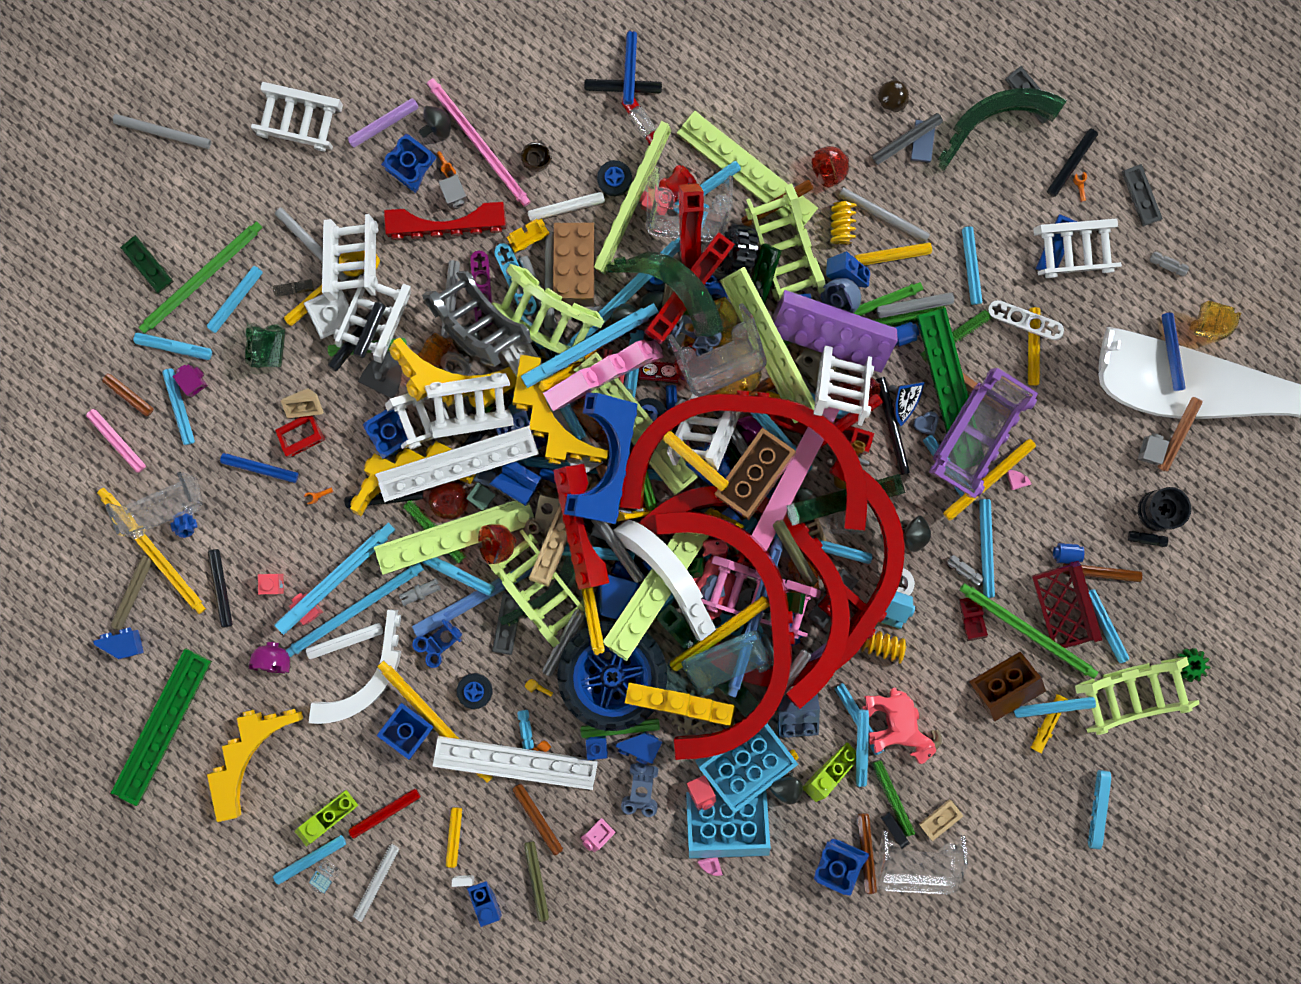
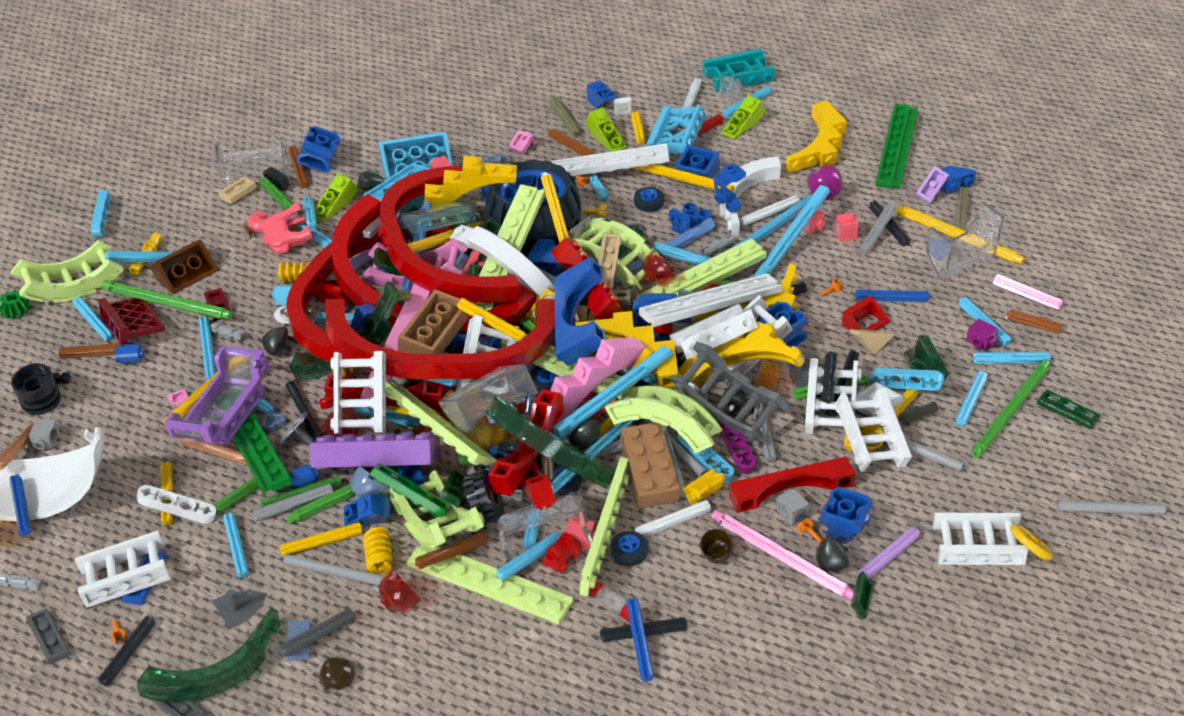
camera: 170 degrees right, 45 degrees down
none -> dark grey shield [212,589,267,629]
none -> blue slope [351,303,379,337]
none -> green plate [370,463,451,518]
none -> black axle [496,440,521,453]
none -> lime slope [585,107,627,152]
none -> medium azure fence [647,104,705,154]
none -> teal fence [702,48,776,93]
none -> blue piece [713,164,746,213]
none -> dark green tile [850,571,874,618]
none -> light grey axle [860,201,898,254]
none -> medium azure beam [869,368,944,391]
none -> lavender slope [915,166,949,203]
none -> yellow plate [1010,524,1053,561]

